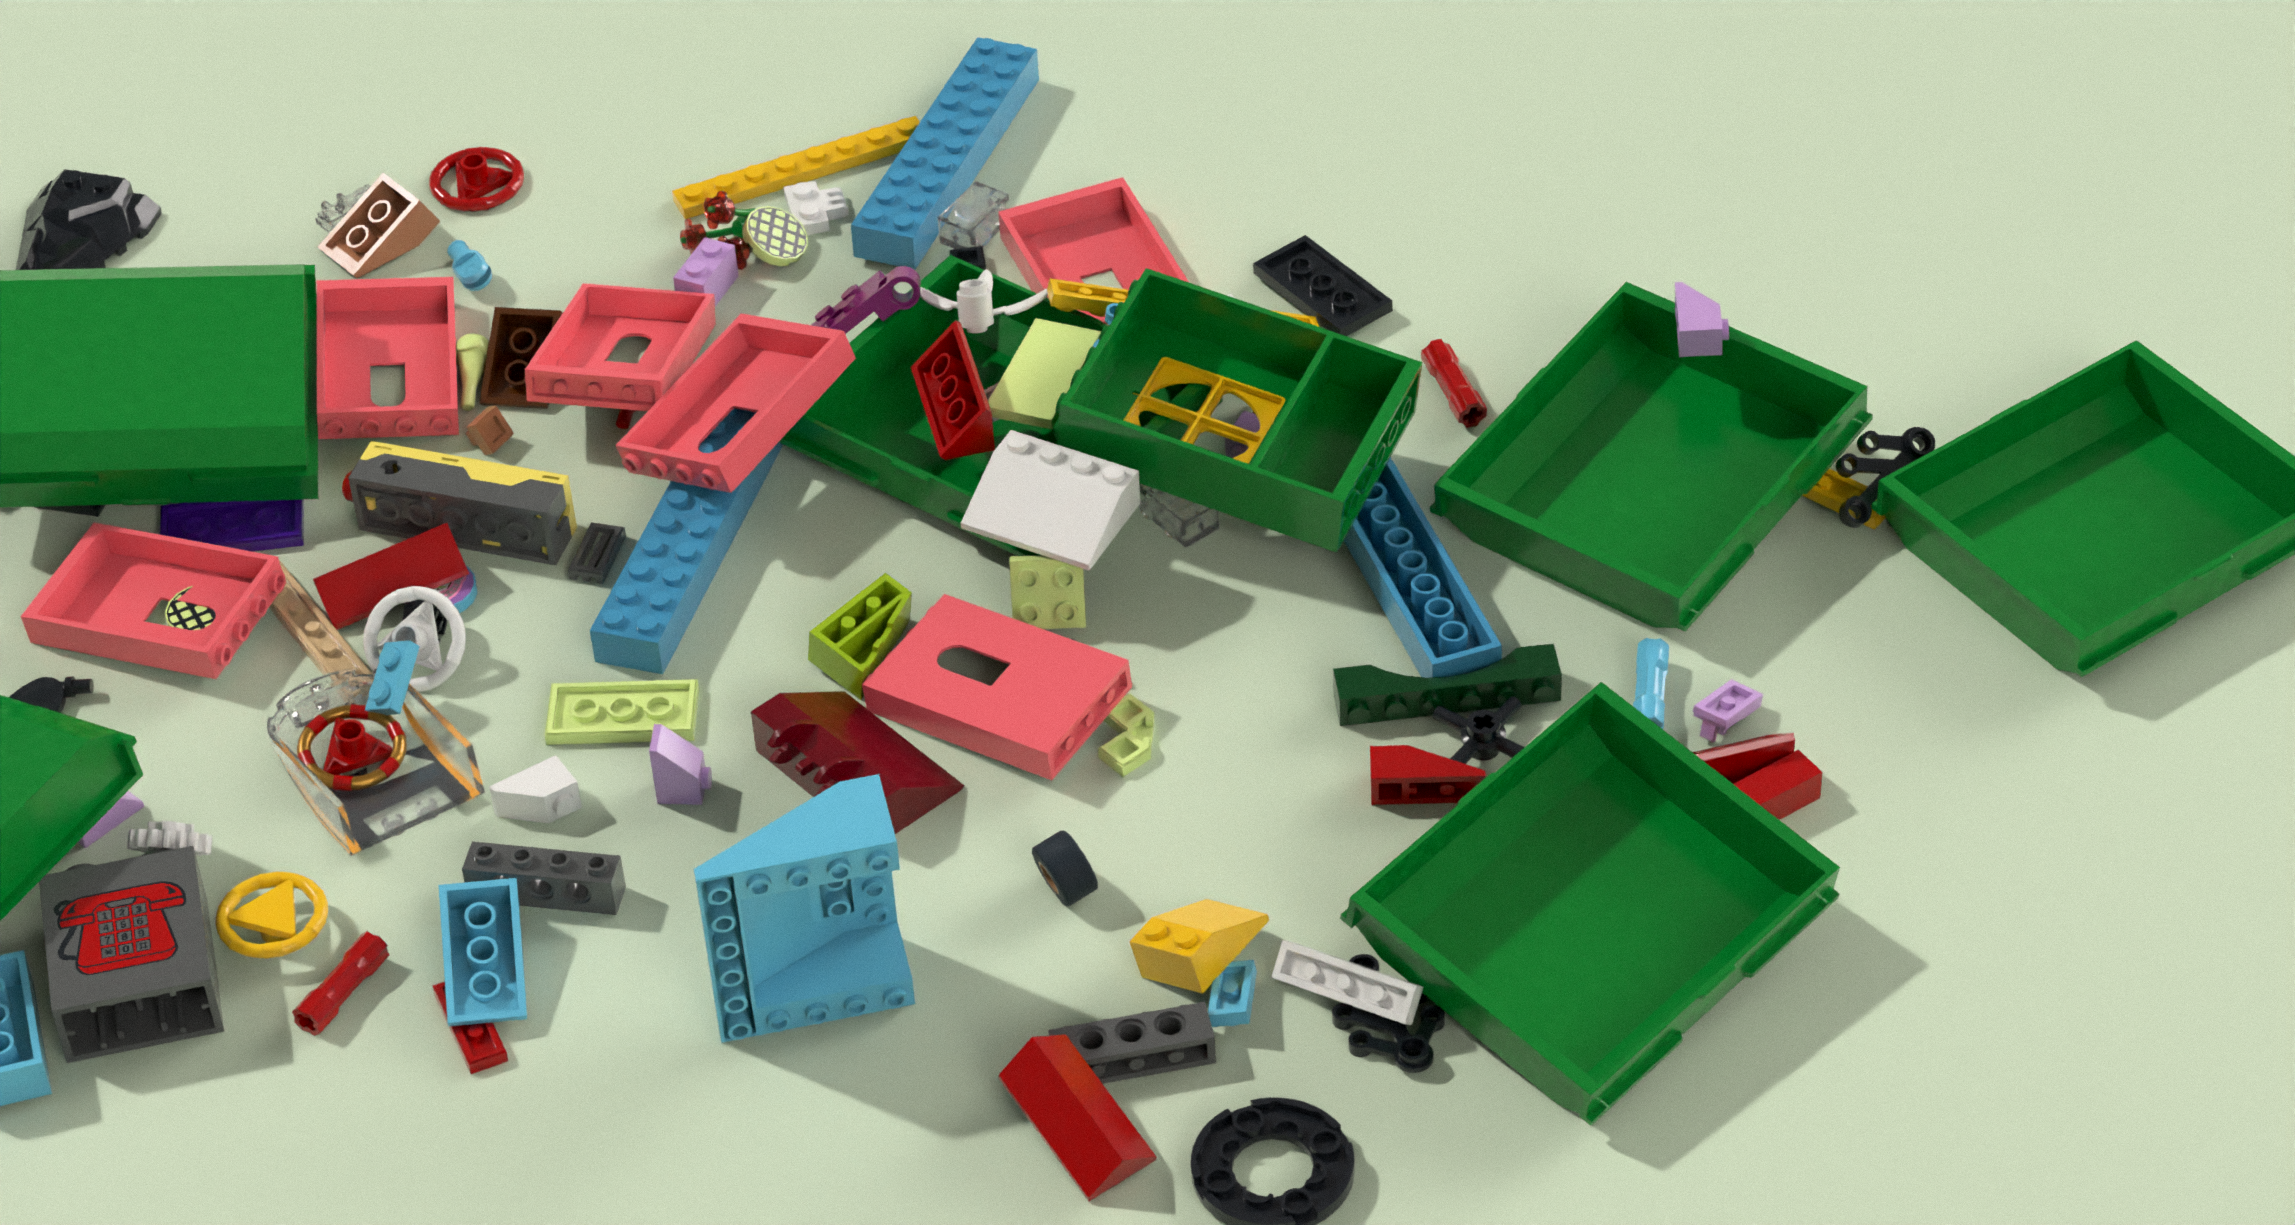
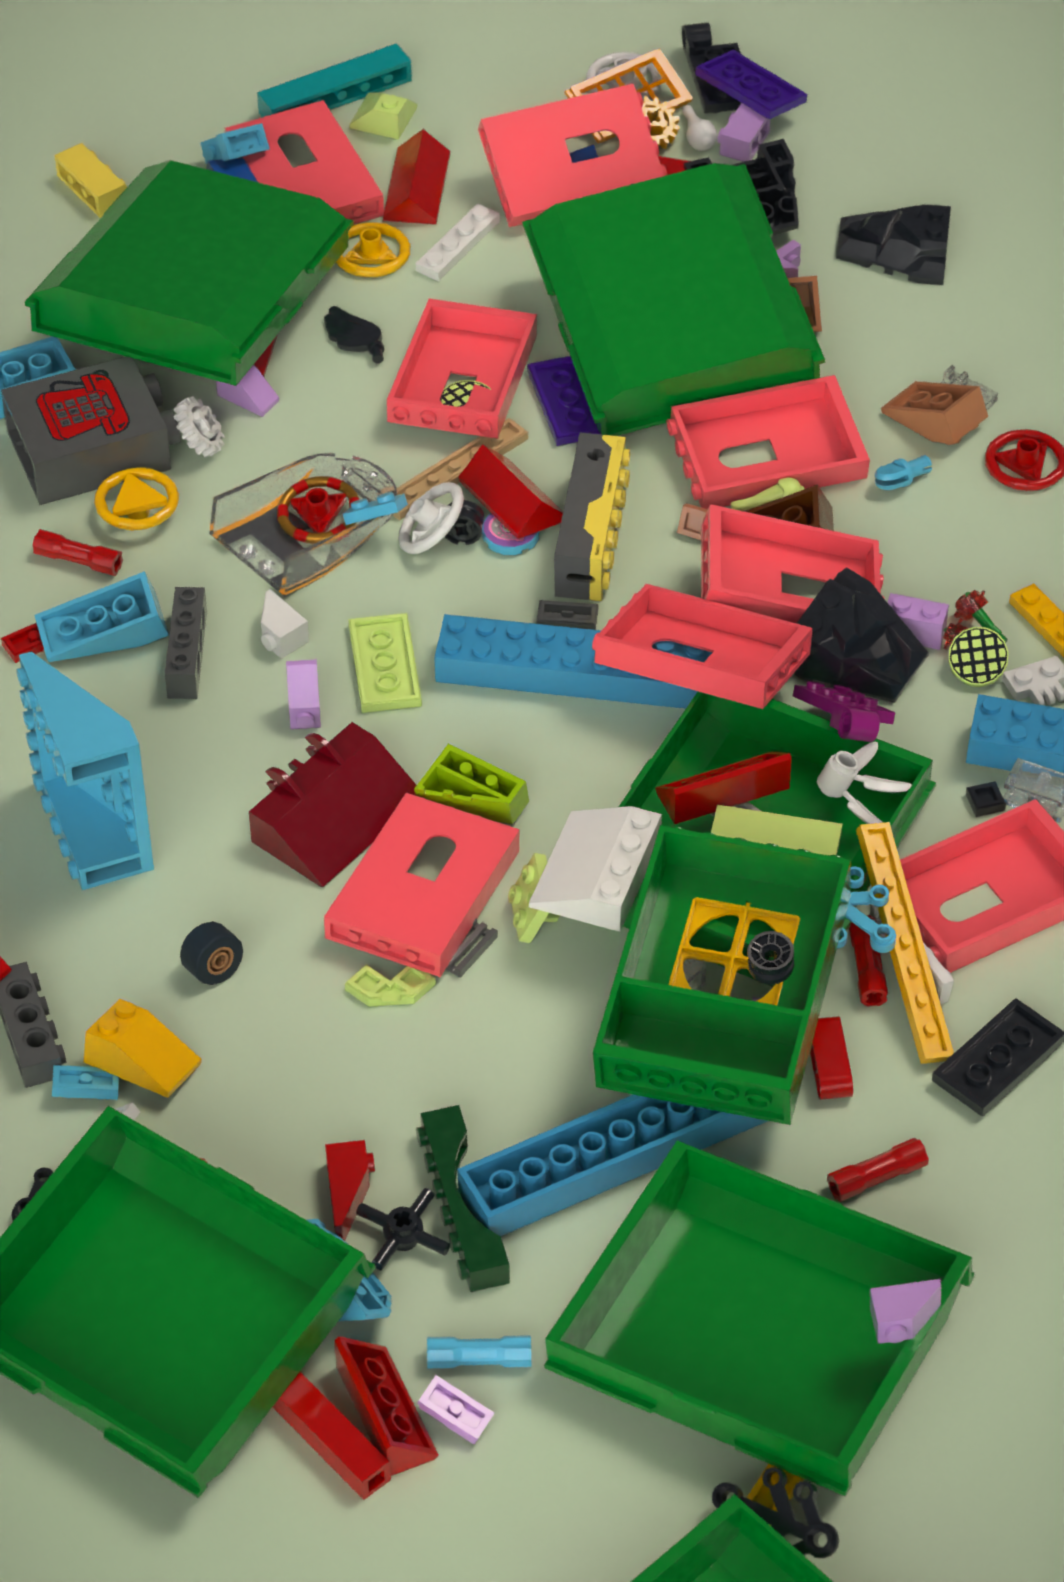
camera: 80 degrees right, 5 degrees up
none -> black wheel [747,931,794,985]
none -> black wedge [794,567,929,703]

